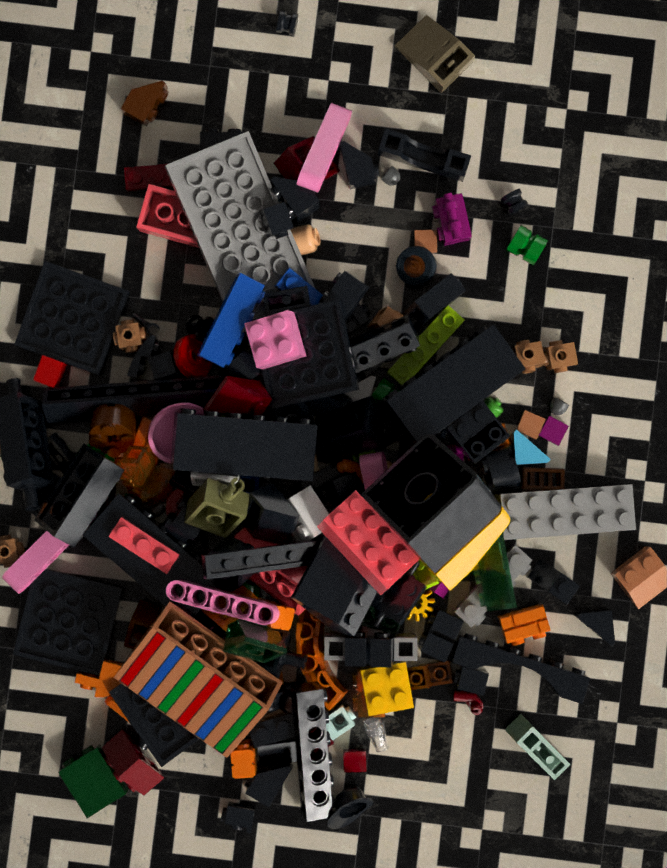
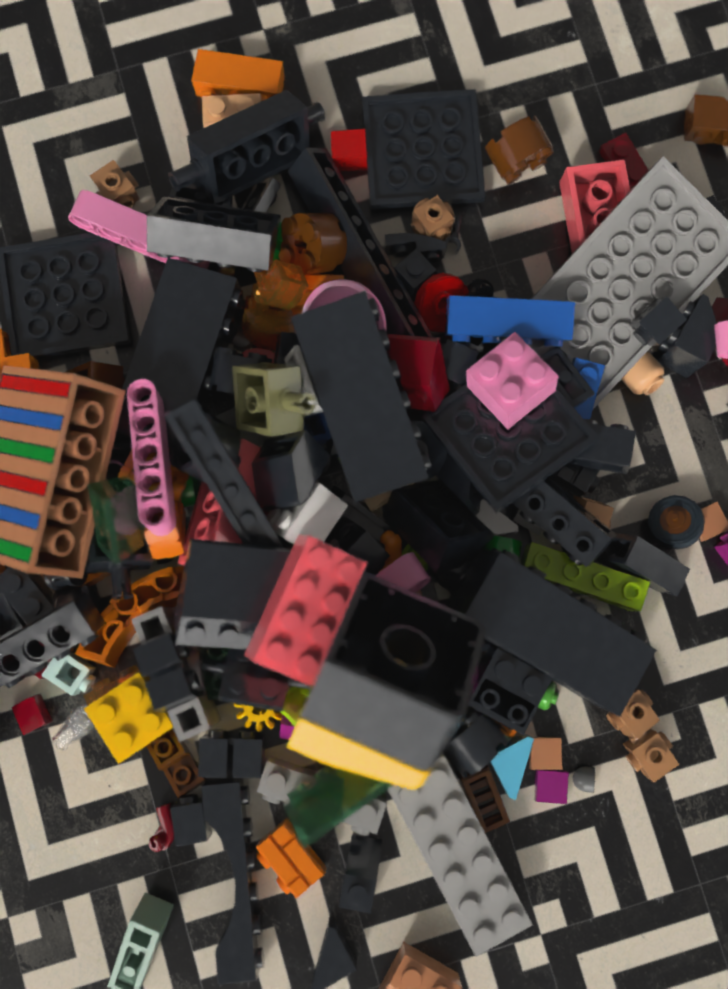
camera: 65 degrees right, 5 degrees down
coral plate [109,517,180,574] -> none
none -> reddish brown brick [485,116,554,185]

